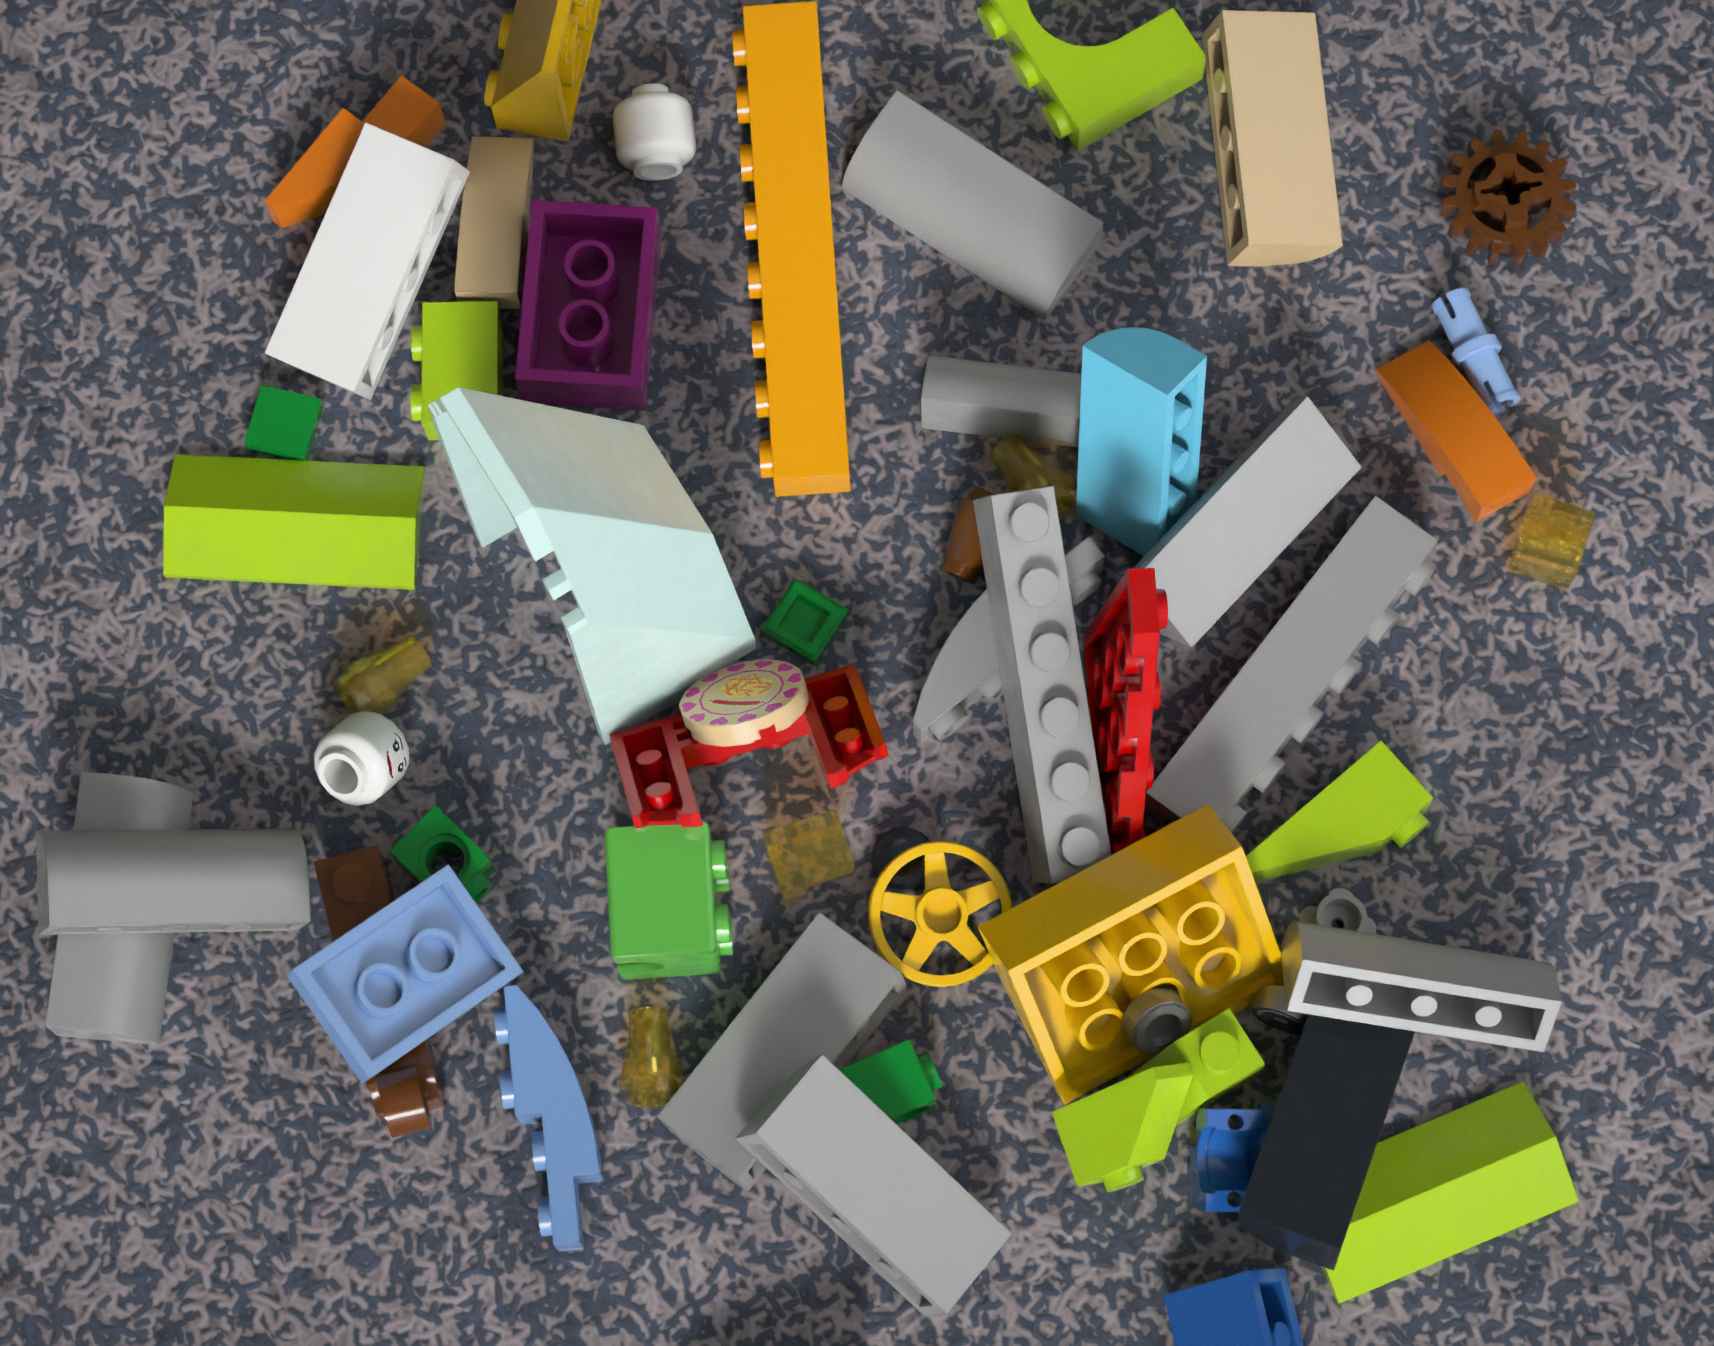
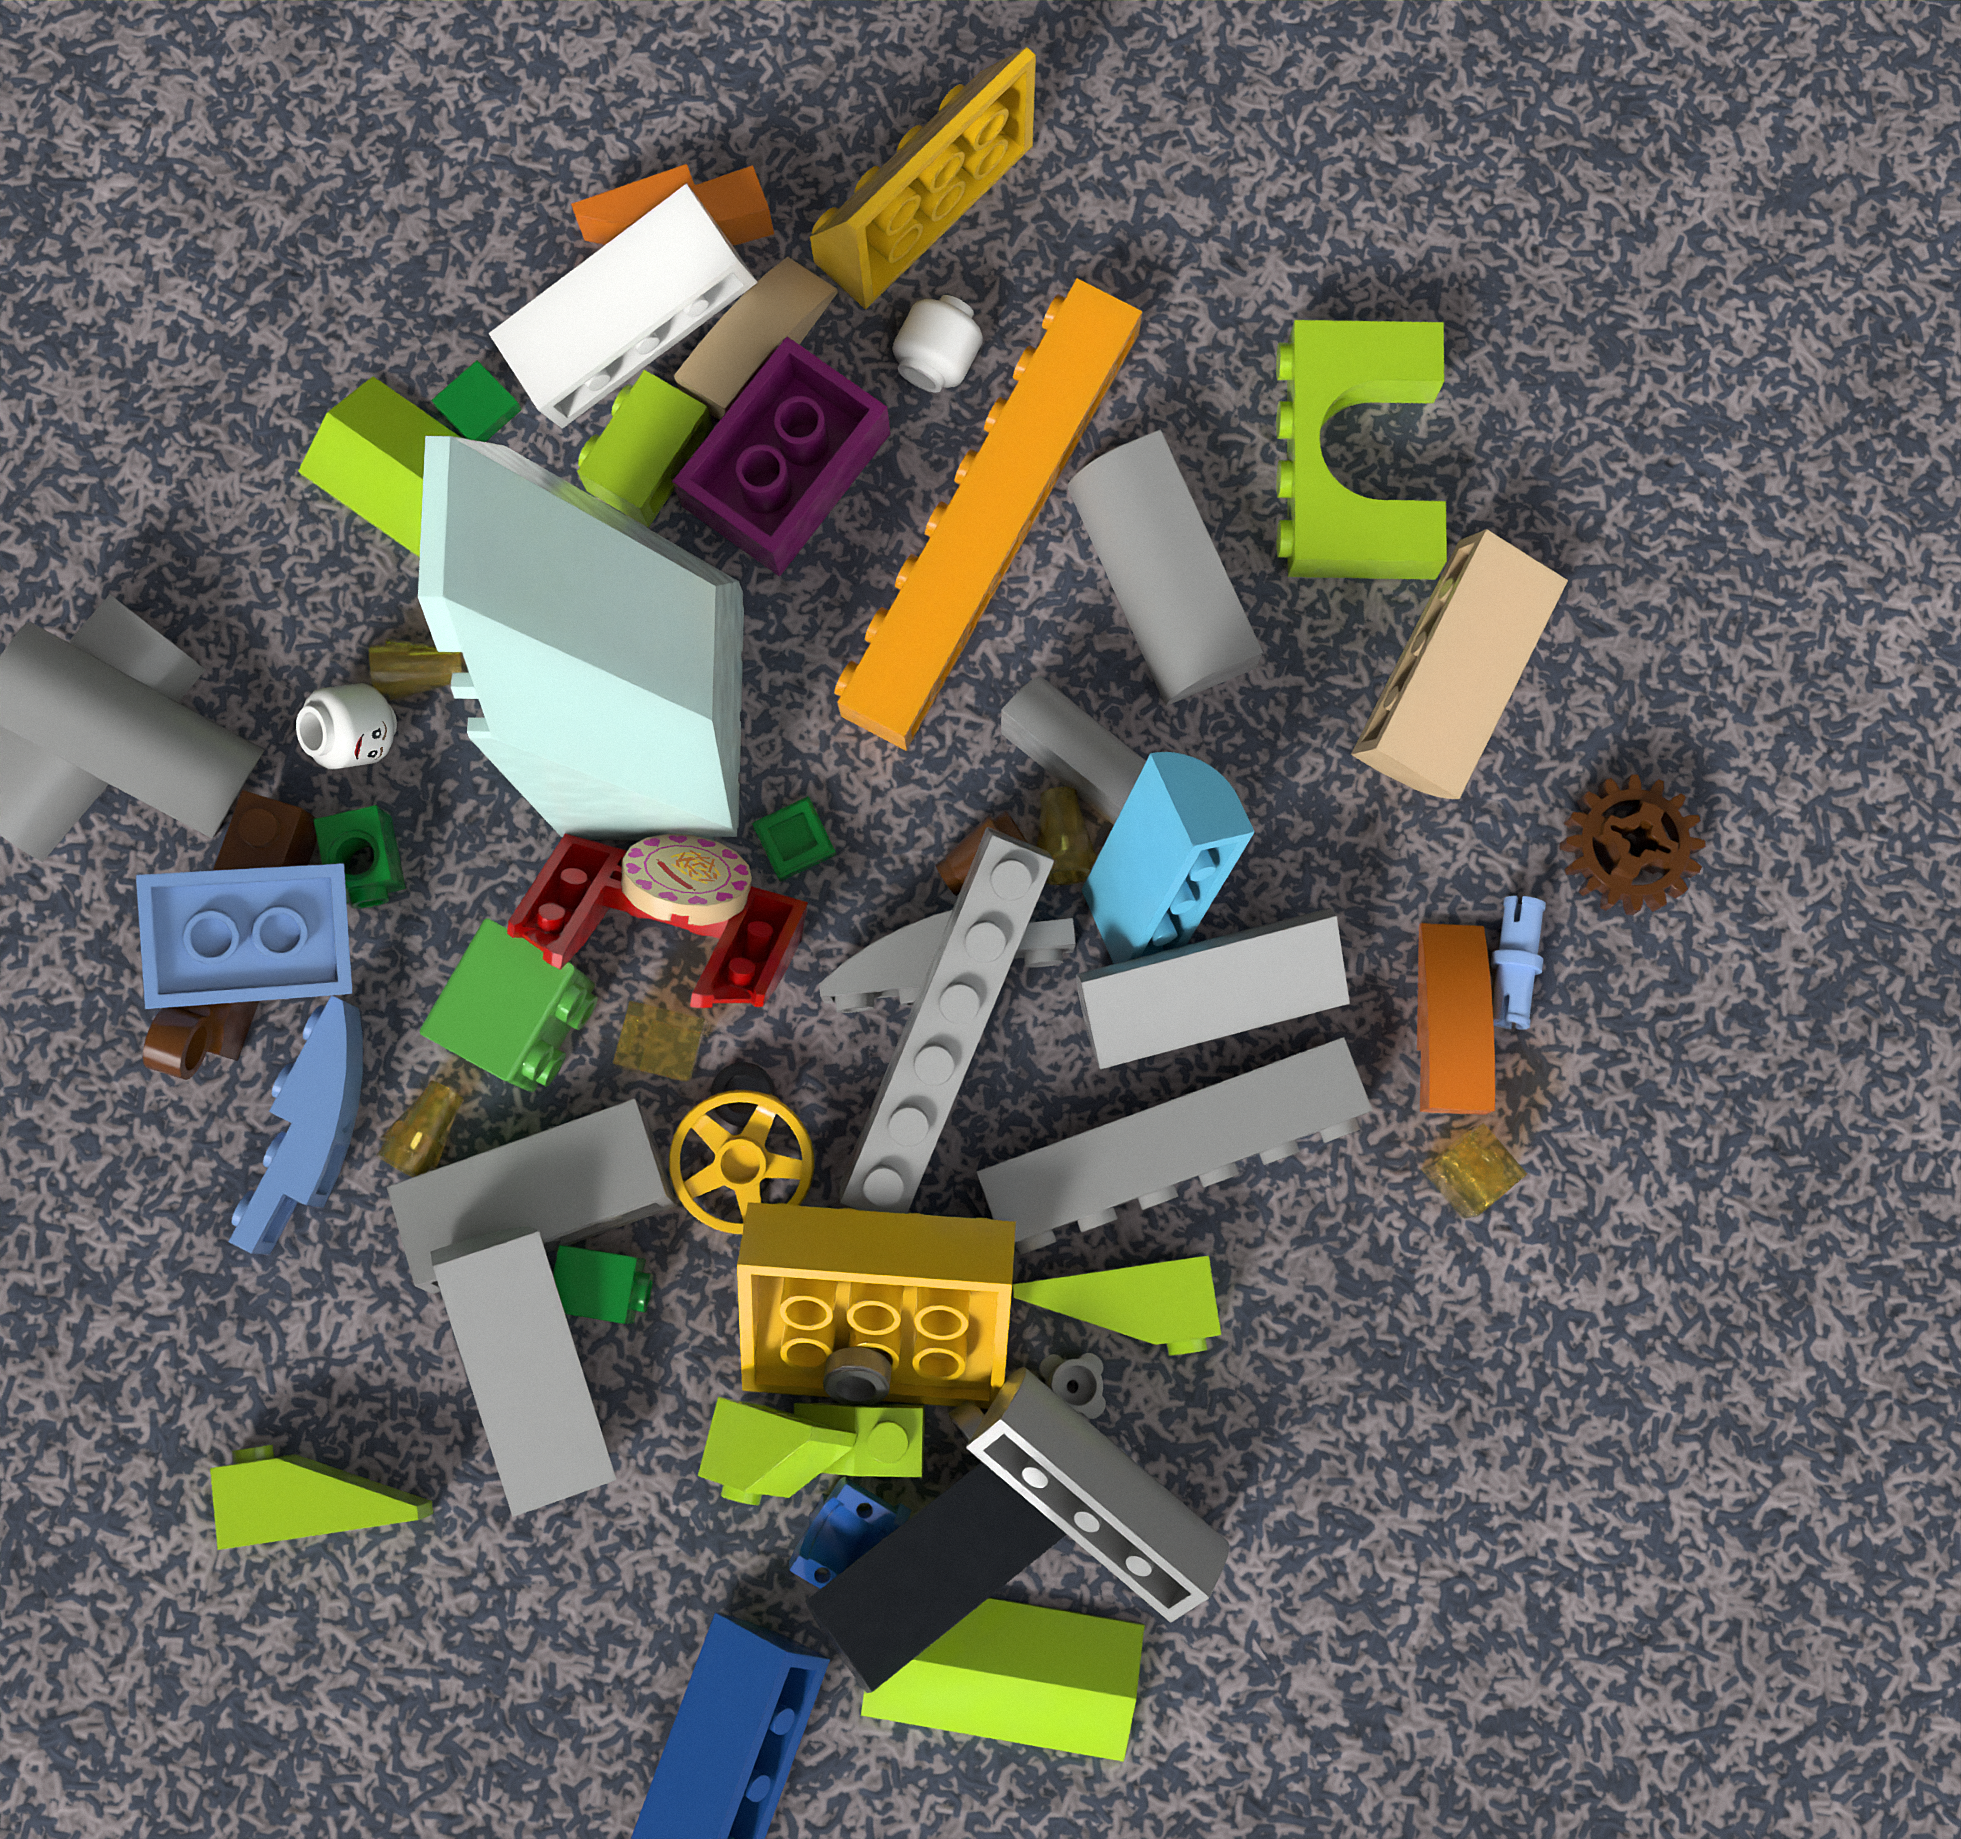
camera: 30 degrees right, 5 degrees up
red plate [1082,568,1168,855] -> none

